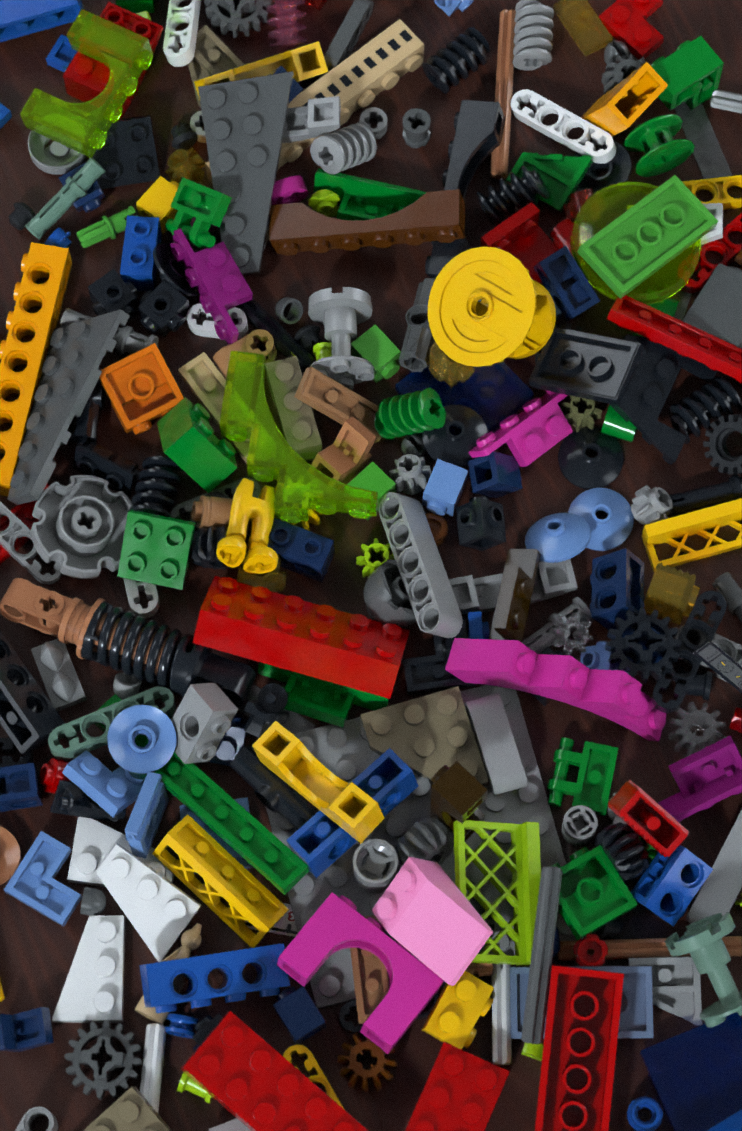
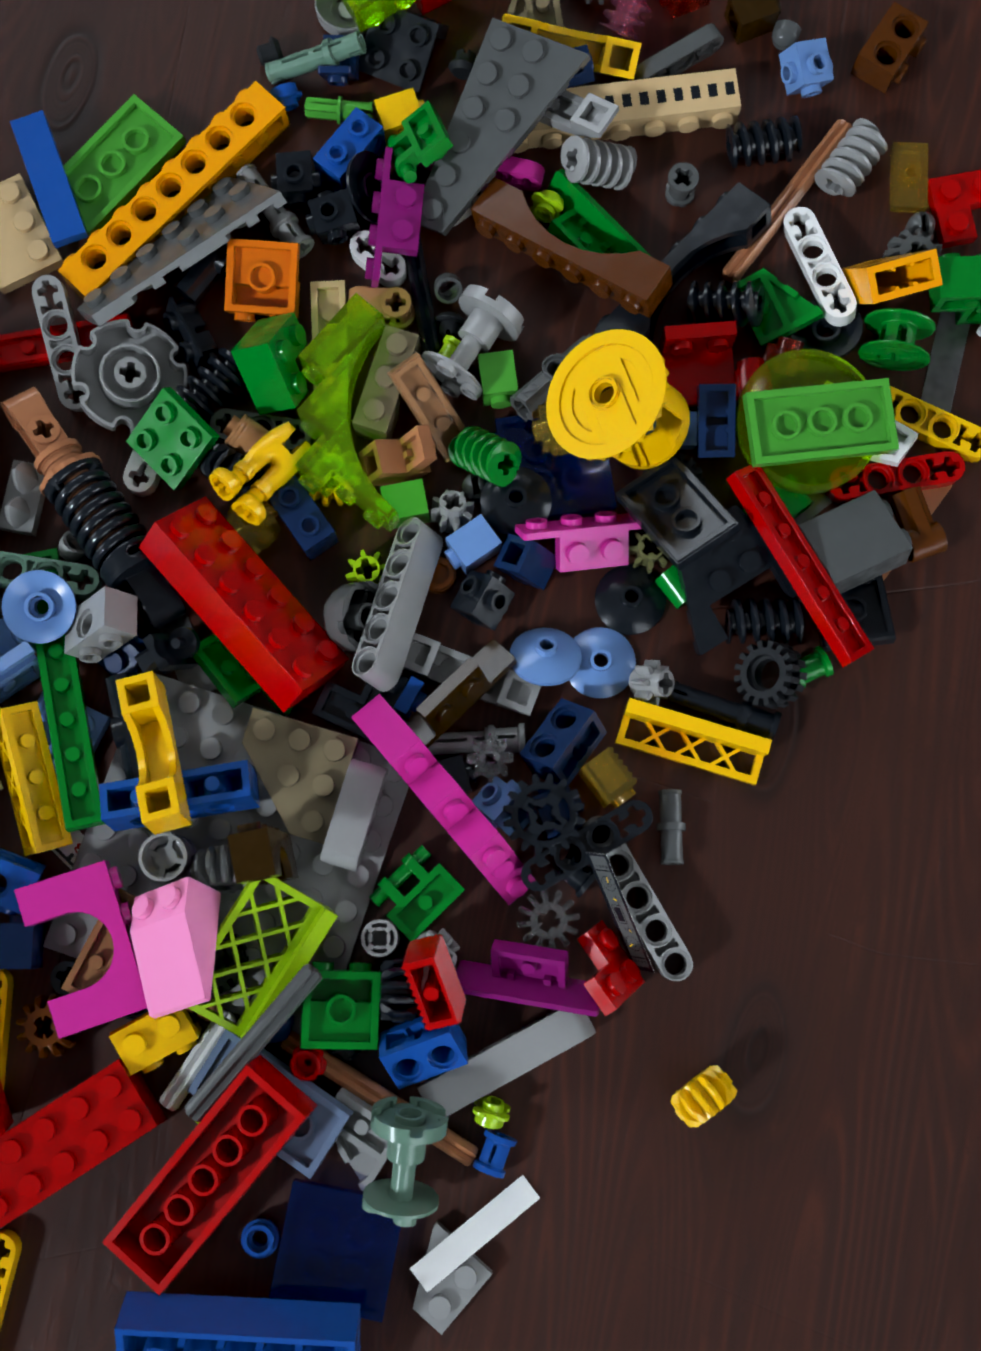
camera: 35 degrees right, 10 degrees up
clear yellow gear [165,148,206,185] -> none
light grey bush [359,107,388,140] -> none

